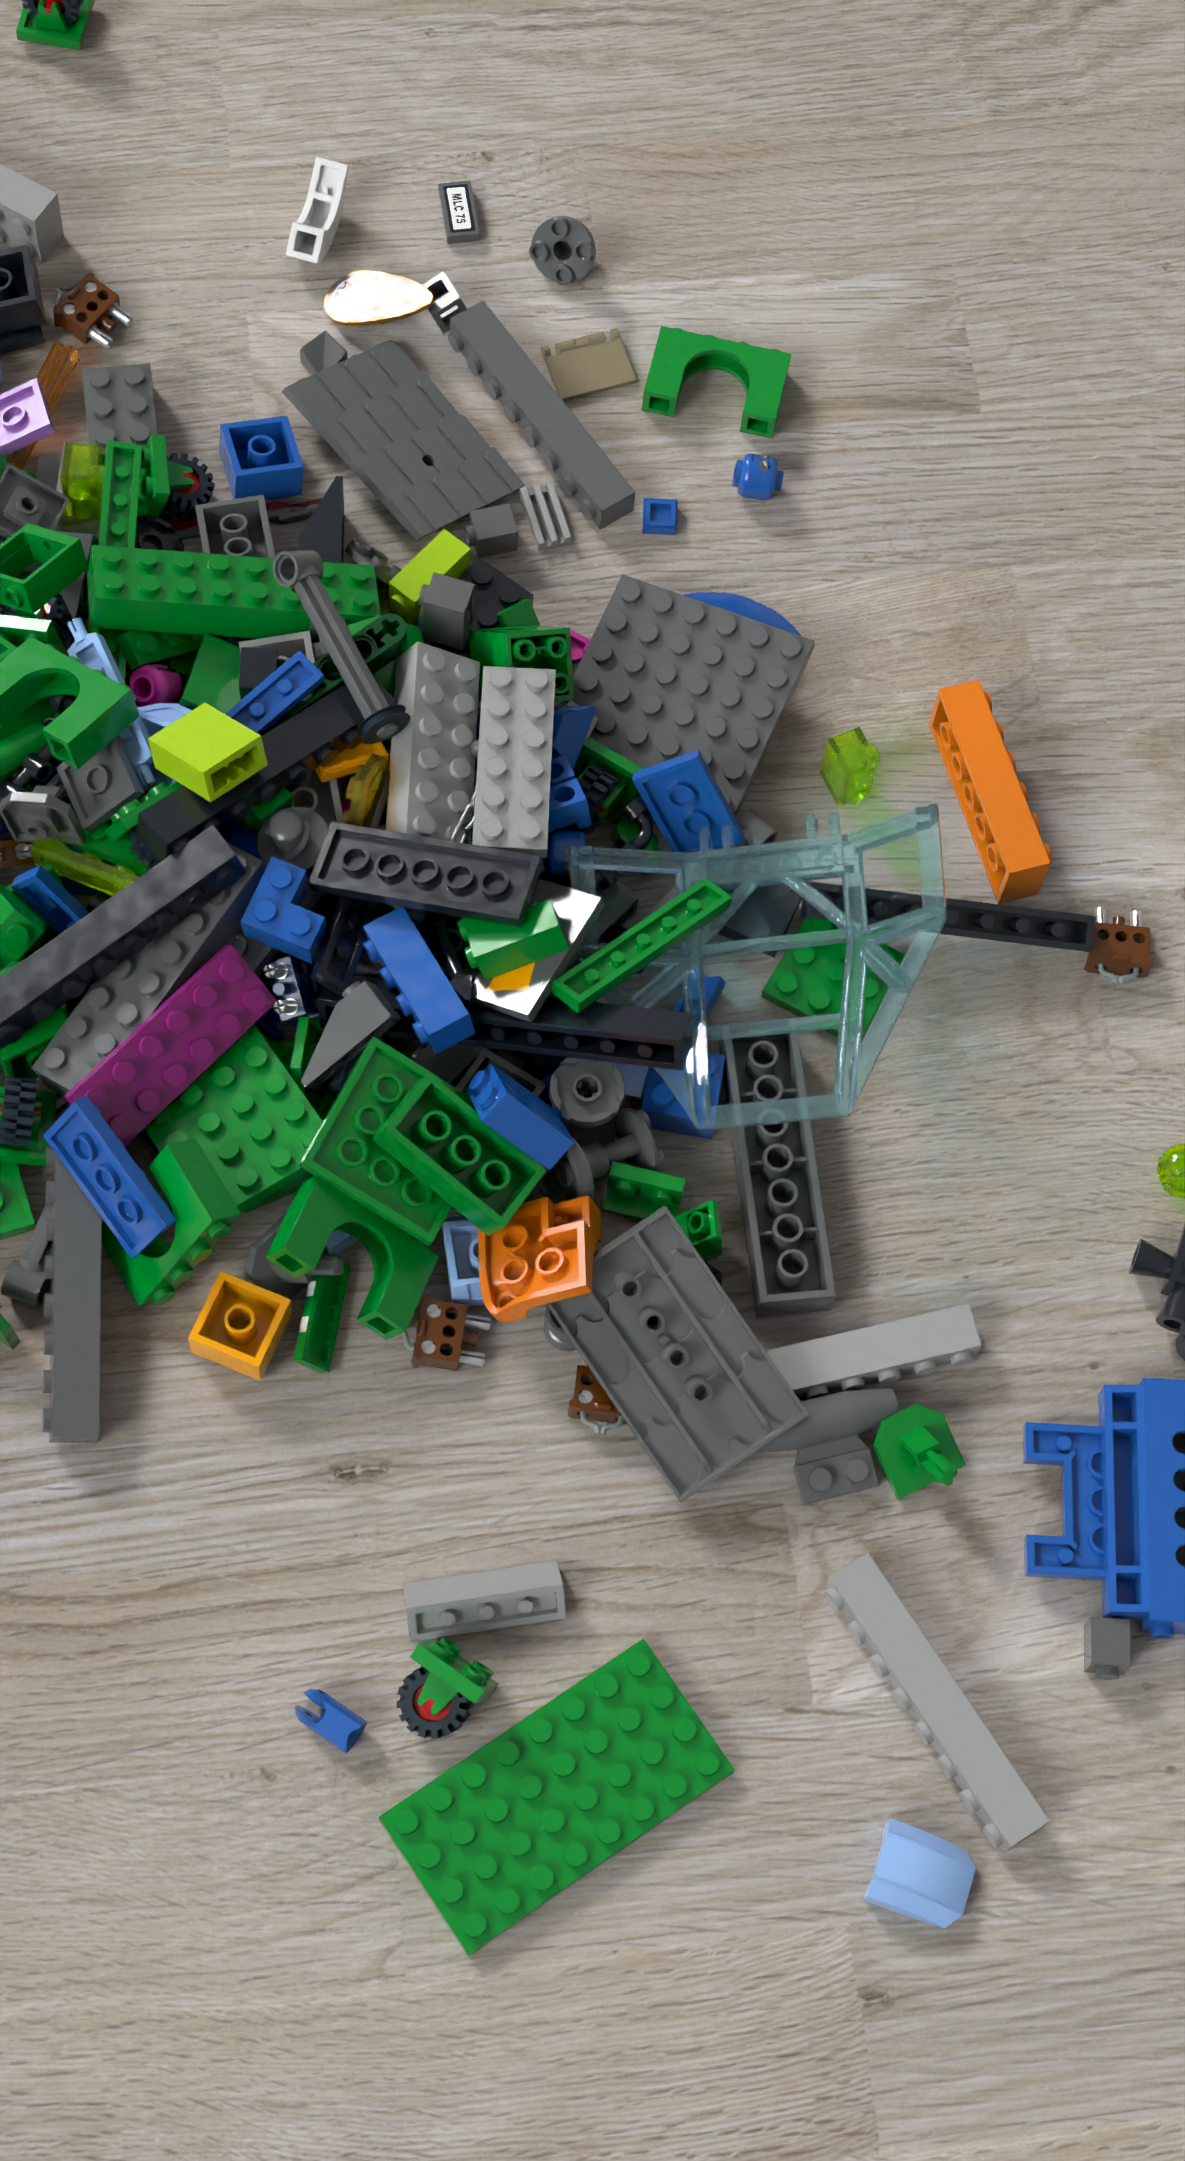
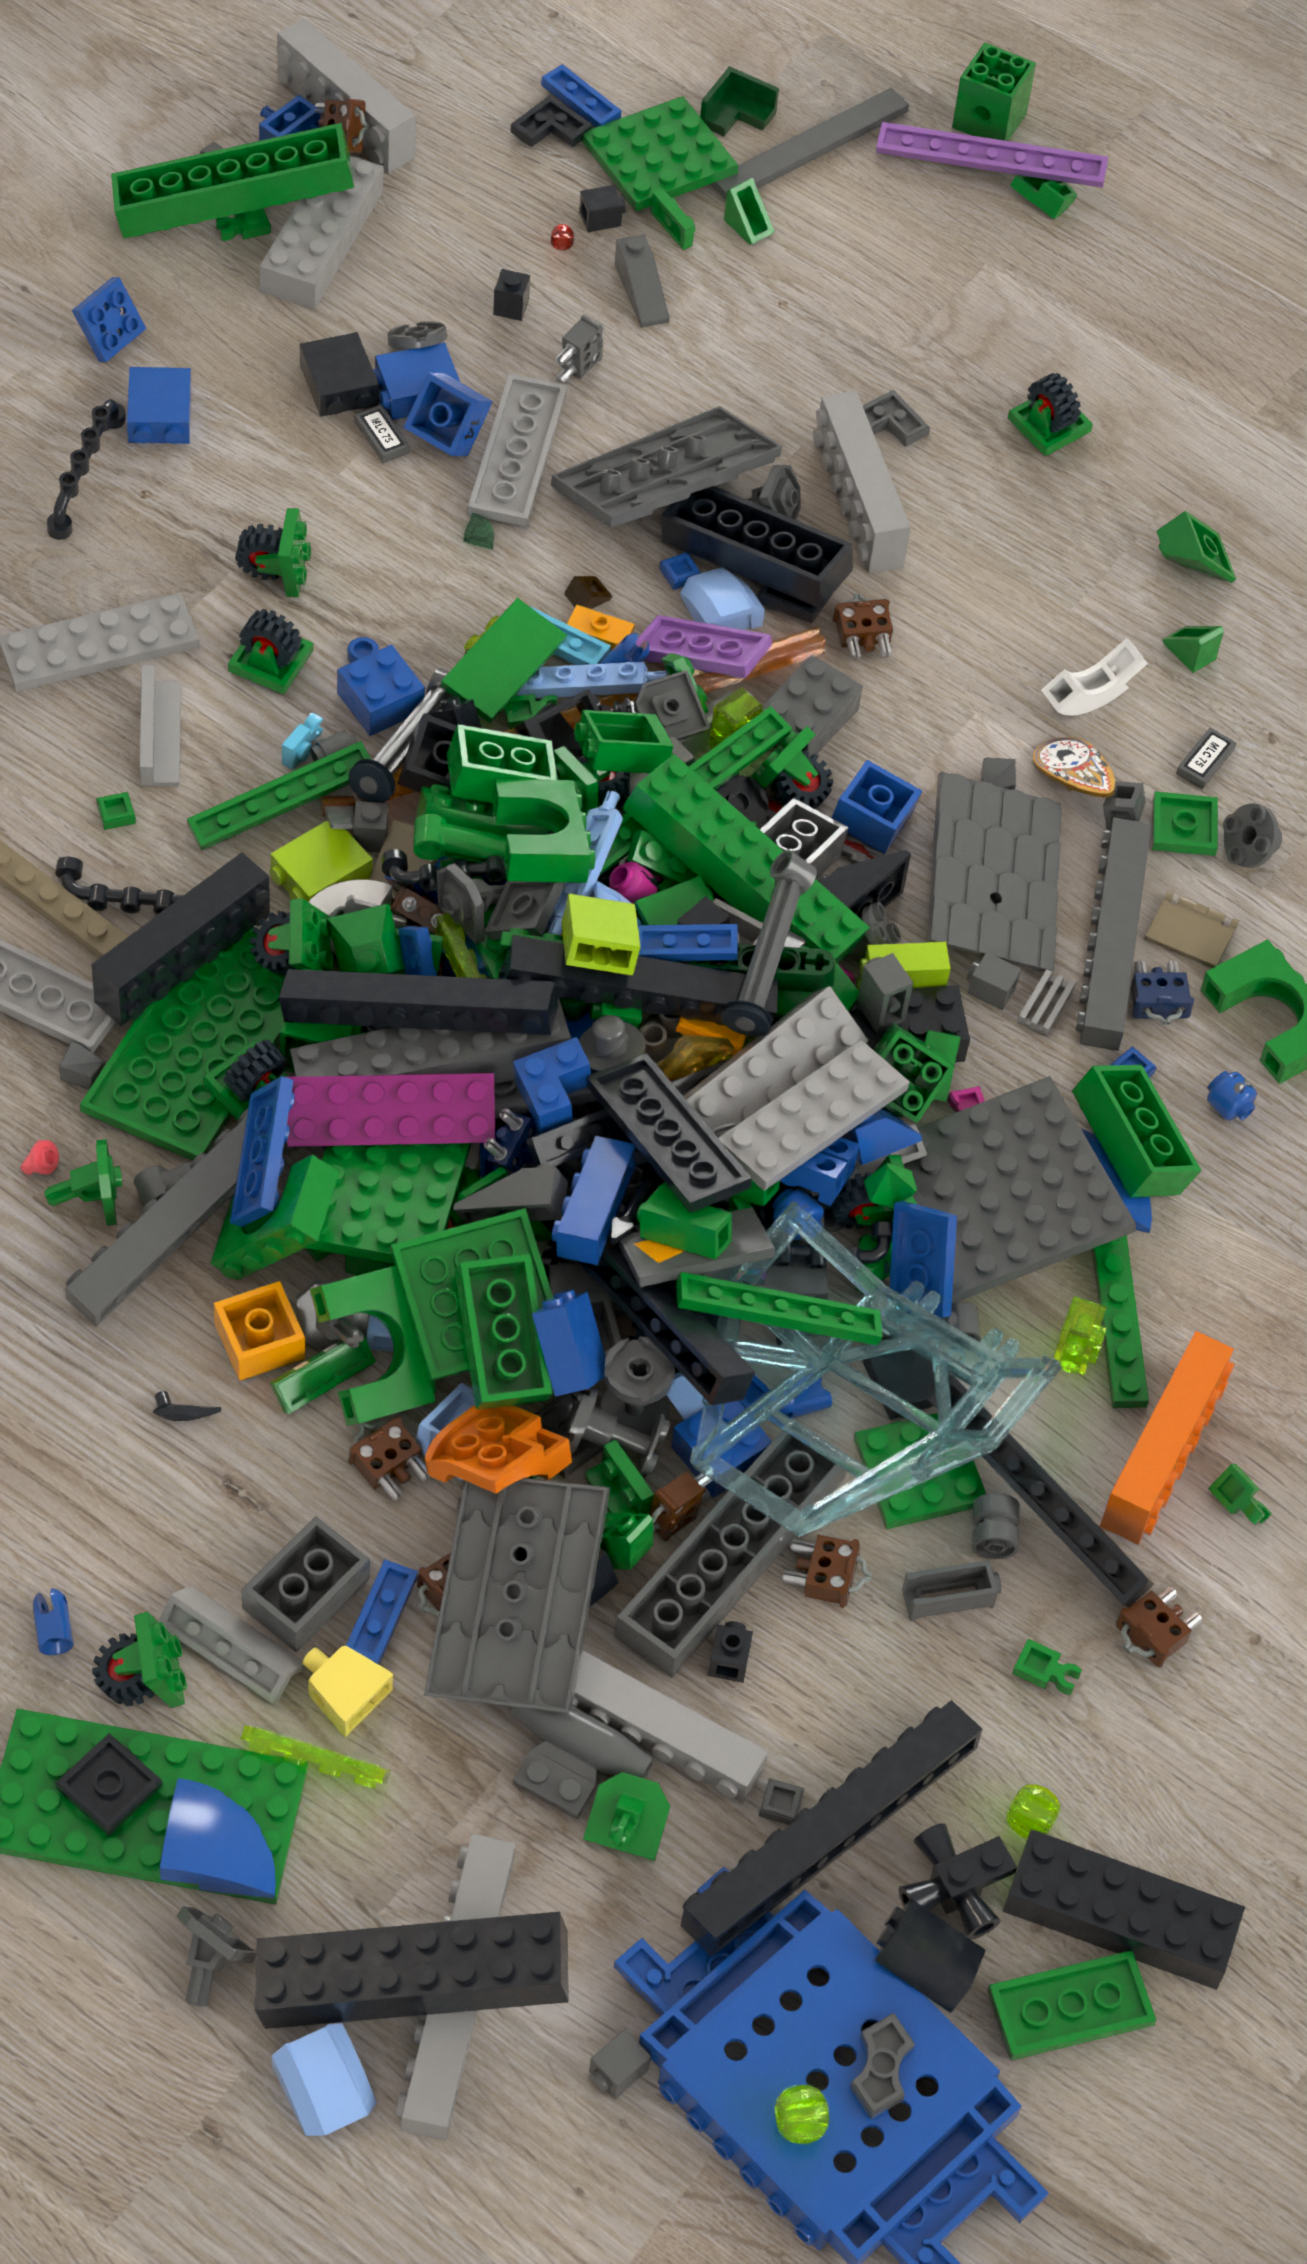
camera: 45 degrees right, 10 degrees down
none -> black tile [55,1733,163,1837]
none -> black bar [153,1391,221,1421]
none -> blue brick [160,1778,276,1898]
none -> dark grey piece [176,1906,256,2007]
none -> dark grey brick [241,1516,370,1652]
none -> clear neon green plate [241,1725,391,1789]
none -> black brick [255,1911,569,2029]
none -> light yellow torso [302,1646,393,1737]
none -> blue plate [346,1559,418,1665]
none -> reddish brown piece [649,1468,715,1541]
none -> black brick [680,1700,983,1957]
none -> black brick [708,1621,753,1683]
none -> dark grey tile [758,1778,805,1825]
none -> reddish brown piece [782,1534,872,1608]
none -> green slope [864,1163,917,1209]
none -> dark grey window [902,1560,1001,1621]
none -> dark grey wheel [972,1493,1020,1559]
none -> green plate [1012,1639,1082,1695]
none -> green brick [1072,1065,1202,1198]
none -> green plate [1092,1235,1149,1408]
none -> dark blue piece [1131,960,1194,1025]
none -> green plate [1152,791,1218,856]
none -> green slope [1156,511,1237,583]
none -> green slope [1162,626,1224,673]
none -> green plate [1208,1464,1272,1525]

